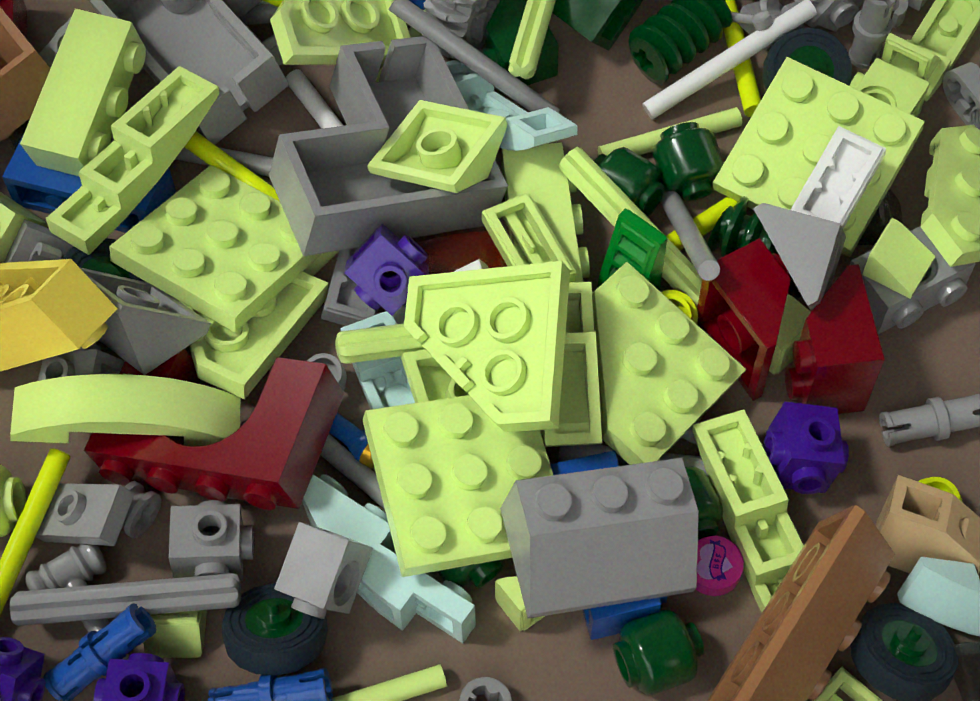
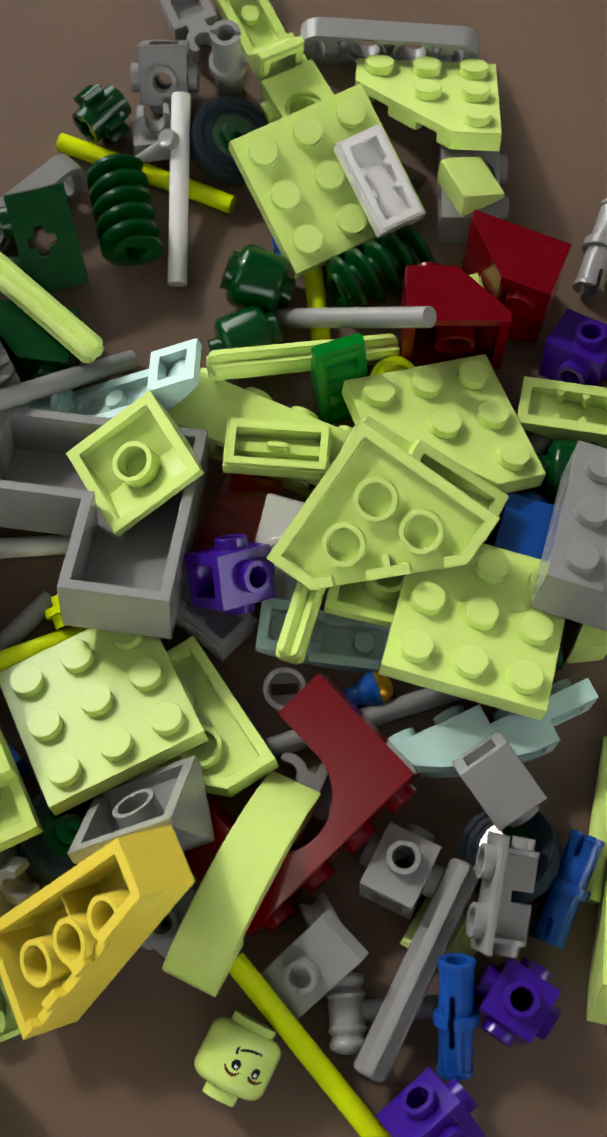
camera: 60 degrees left, 10 degrees up
yellowish green bar [597,107,742,156] -> none
light grey slope [753,203,846,311] -> none
none -> light grey hinge [466,831,540,958]

